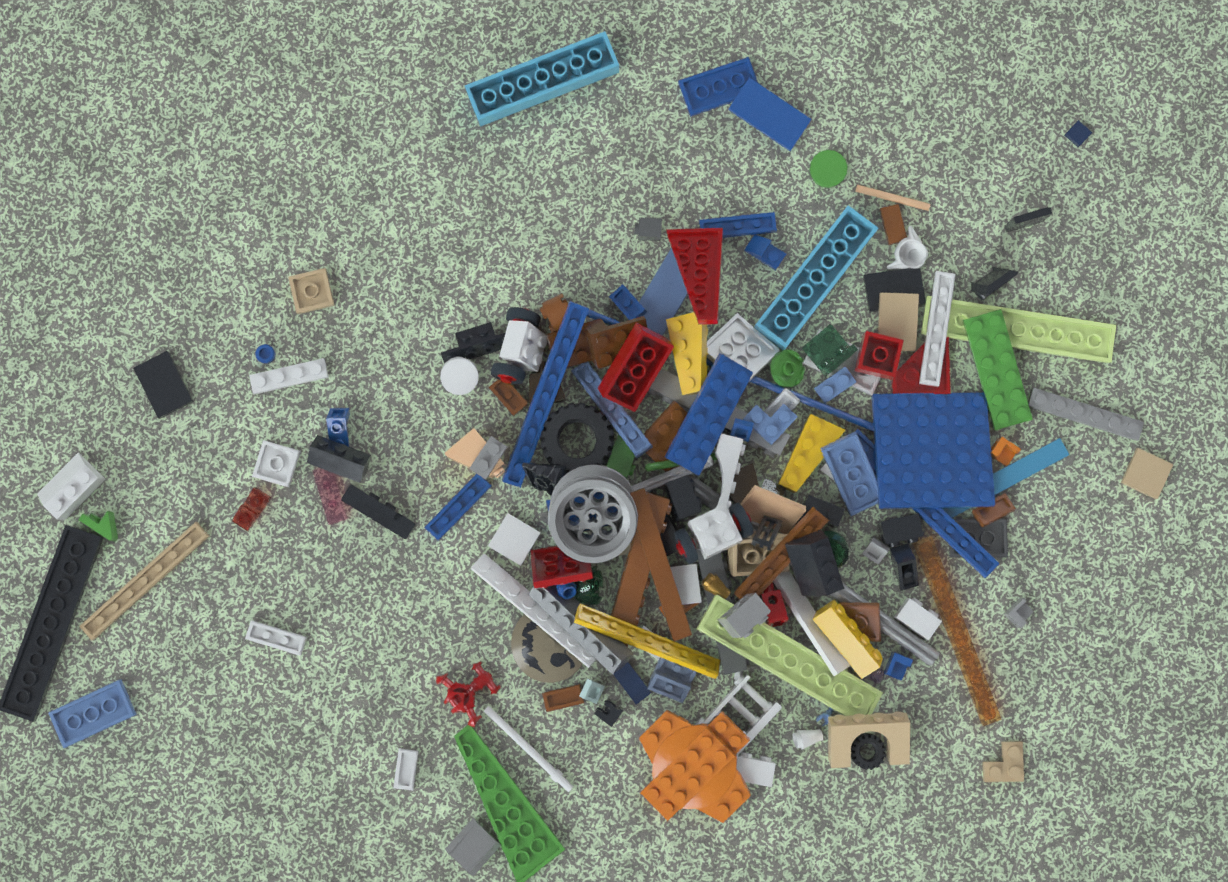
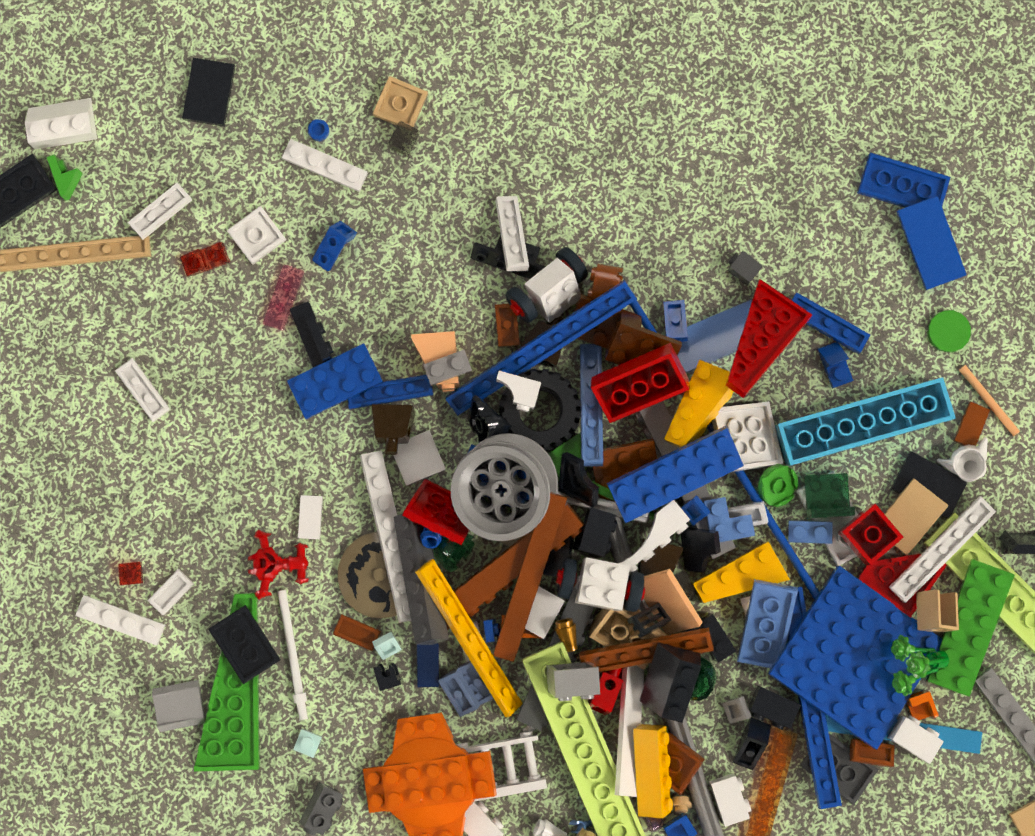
camera: 30 degrees right, 0 degrees up
black brick [307,435,371,483] -> none
white tile [440,357,479,395] -> none
medium azure brick [465,31,619,127] -> none
none -> white plate [75,595,165,645]
none -> clear red plate [118,562,143,585]
none -> white plate [128,183,192,240]
none -> black tile [208,605,281,684]
none -> blue plate [287,343,383,420]
none -> light aqua plate [293,729,322,758]
none -> white tile [298,495,323,539]
none -> dark grey brick [299,782,343,836]
none -> dark brown torso [372,404,415,455]
none -> clear smoke panel [388,121,420,157]
none -> blue plate [483,619,501,643]
none -> white plate [495,196,529,271]
none -> white arch [496,371,541,412]
none -> black tile [558,452,599,508]
none -> tan plate [672,796,692,813]
none -> black tile [680,528,721,573]
none -> white brick [887,715,944,764]
none -> bright green plant [891,635,949,696]
none -> tan piece [916,589,959,633]

